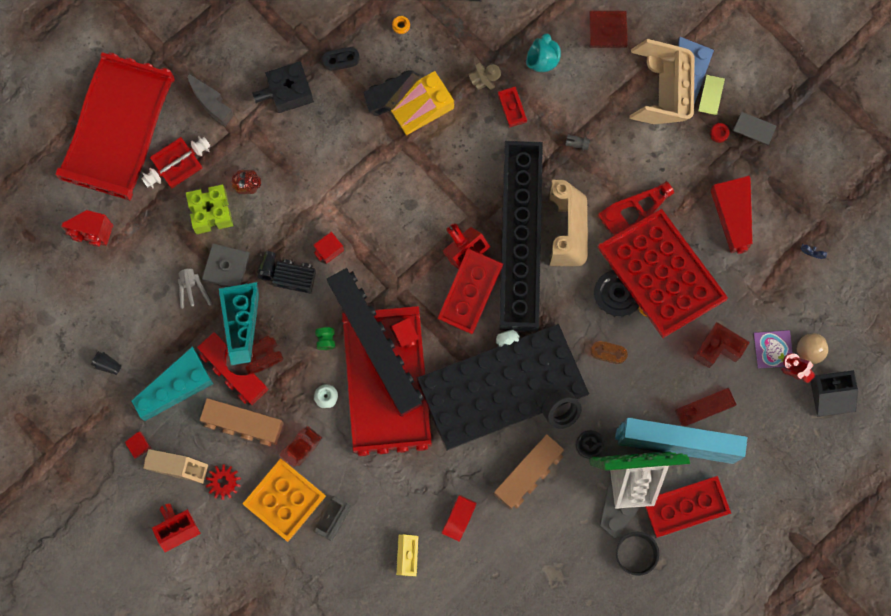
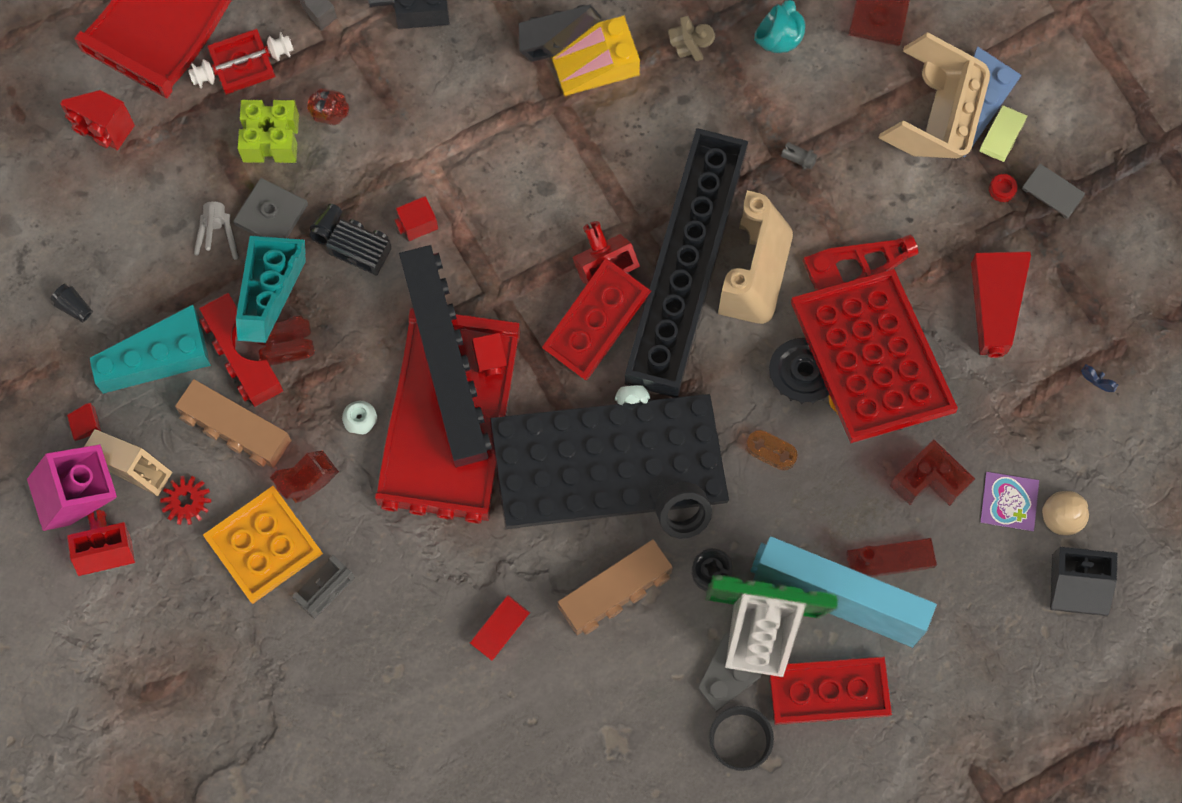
camera: 15 degrees right, 5 degrees down
green wheel [315,327,336,350] -> none
light yellow plate [396,534,418,576] -> none
red plate [498,87,527,128] -> none
red hips [781,353,815,383] -> none
none -> dark pink slope [27,444,117,531]

